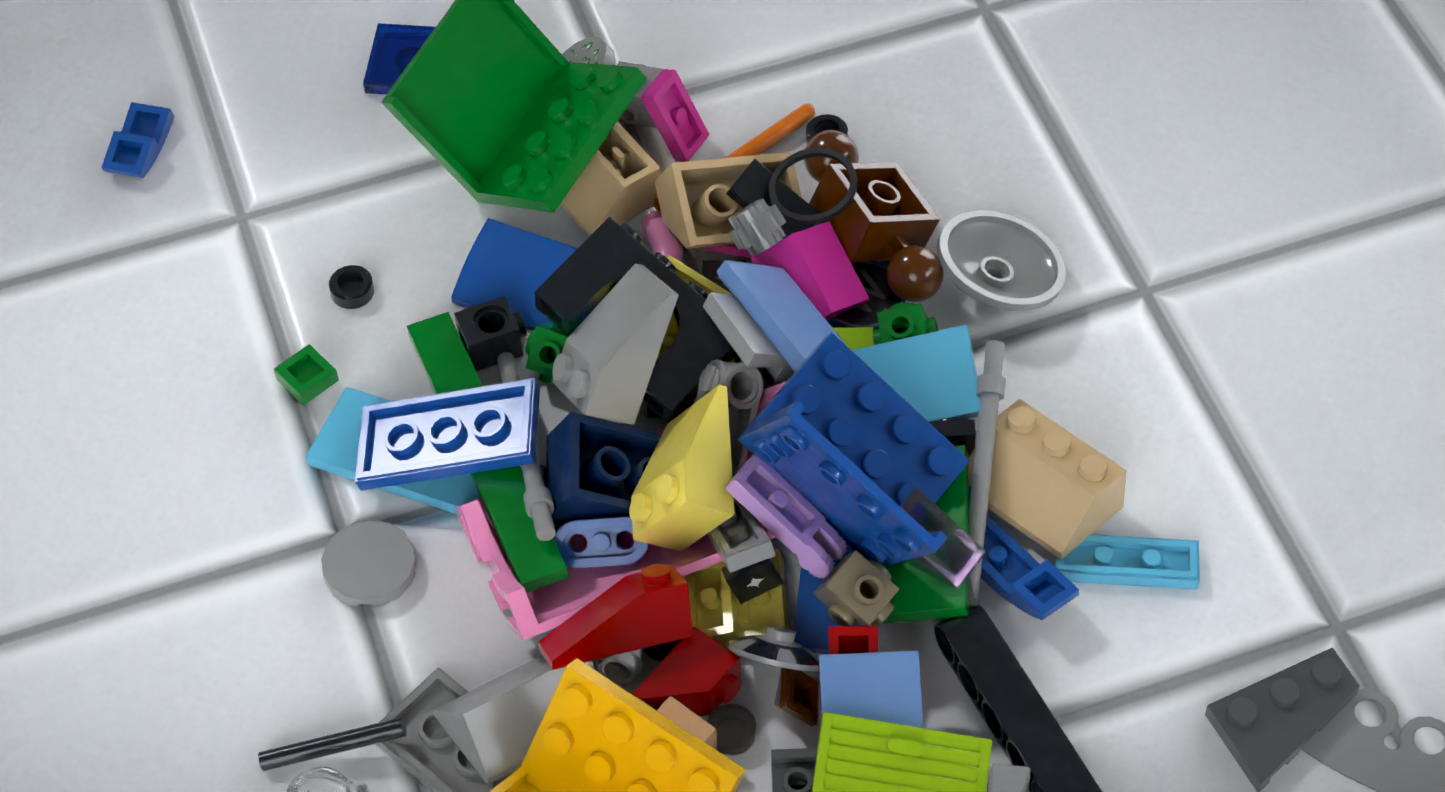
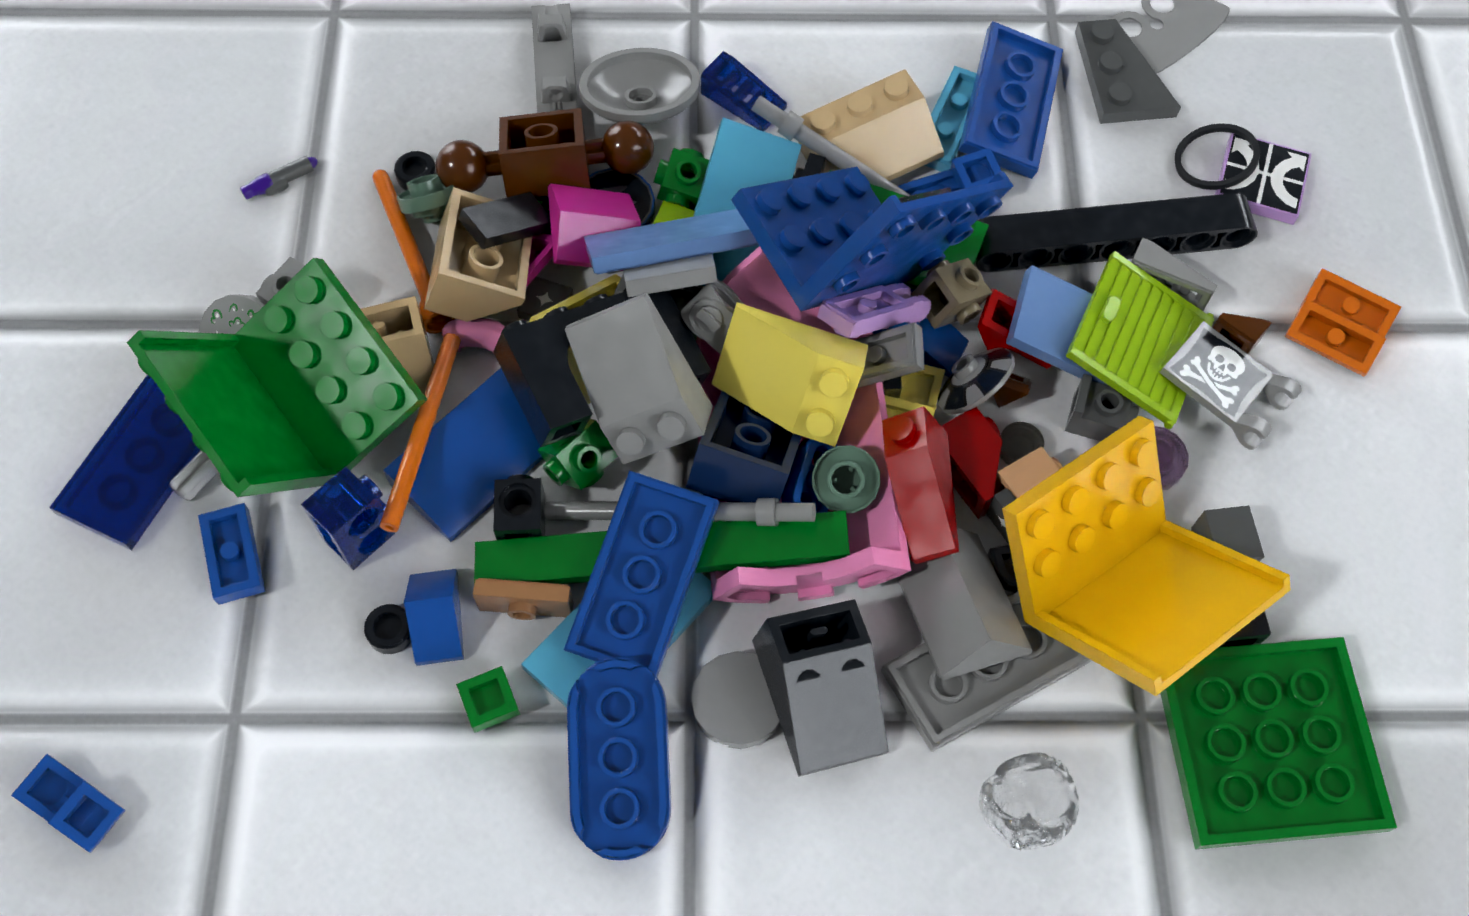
camera: 75 degrees left, 10 degrees up
black bar [258,717,407,771] -> none
dark pink plate [641,69,710,162] -> none
light grey gear [728,198,786,257] -> none
black piece [769,148,857,224] -> none
none -> blue plate [198,503,265,605]
none -> dark grey piece [240,156,318,200]
none -> clear blue brick [301,466,395,570]
none -> orange piece [380,333,461,532]
none -> sand green plate [397,174,453,223]
none -> blue slope [404,569,464,666]
none -> medium nougat plate [473,578,574,620]
none -> light grey hinge [531,3,578,113]
none -> blue tile [567,657,671,861]
none -> clear blue slope [701,51,787,131]
none -> slope [752,599,889,777]
none -> sand green plate [812,445,880,513]
none -> blue tile [958,21,1063,179]

